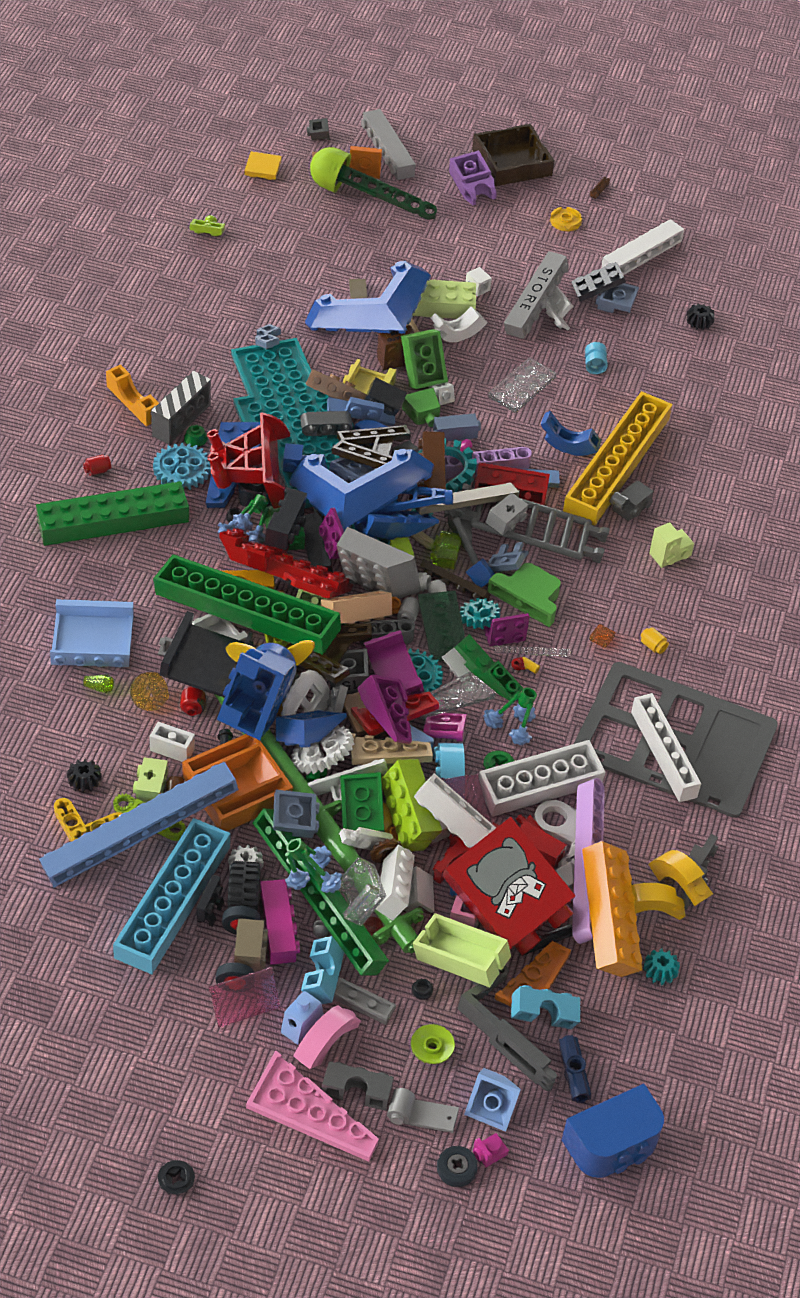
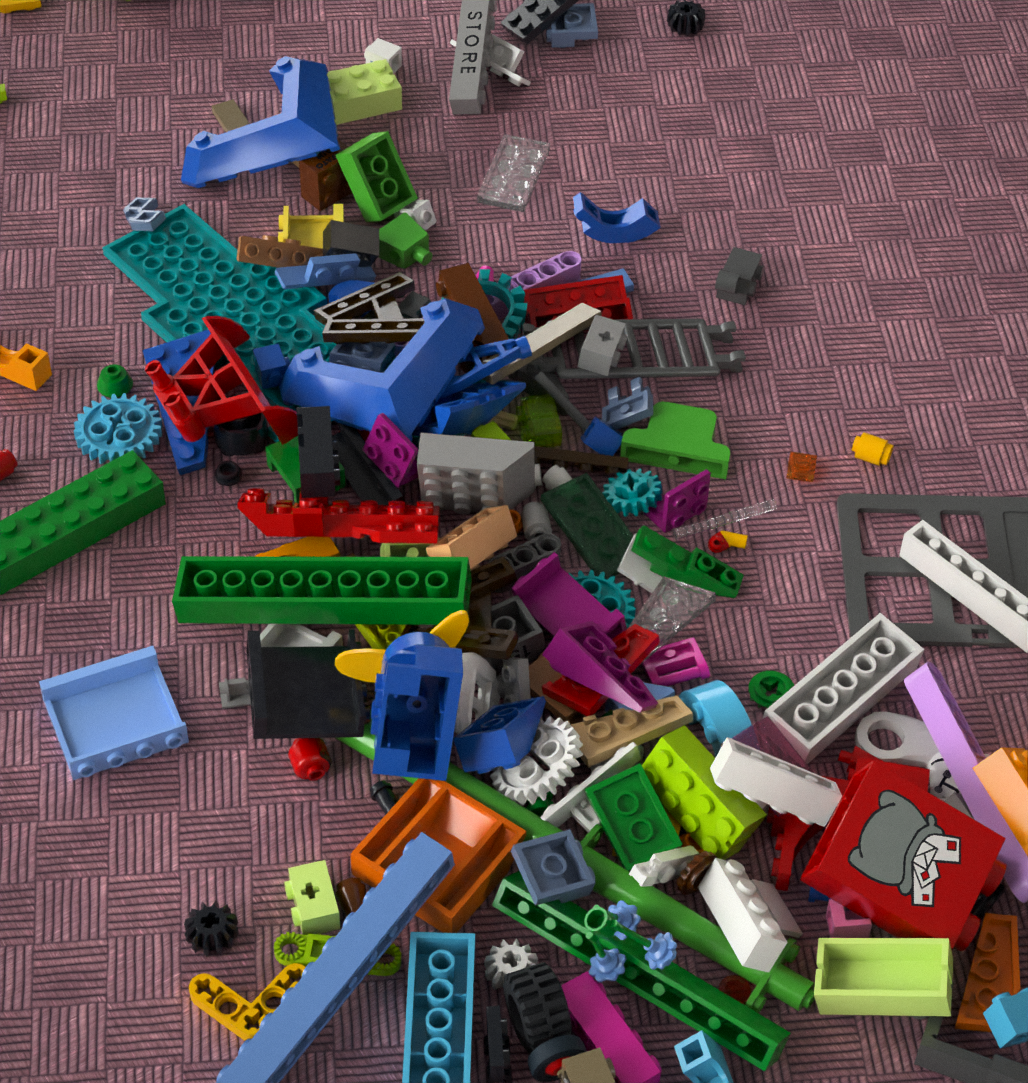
camera: 20 degrees left, 0 degrees up
clear neon green cone [83,674,114,694] -> none
clear yellow plate [130,672,169,711] -> none
white brick [150,722,195,762] -> none
dark grey brick [151,371,211,445] -> none
medium blue plant [218,494,269,544] -> none
dark grey beam [300,411,353,436] -> none
light grey hinge [313,919,329,938] -> none
clear panel [338,857,387,926] -> none
black plate [412,978,433,1000] -> none
white arch [431,307,488,342] -> none
sand blue brick [433,413,481,441] -> none
medium blue plant [484,687,537,746] -> none
yellow brick [563,391,673,526] -> none
medium azure wheel [585,342,608,374] -> none
yellowish green brick [649,523,694,568] -> none

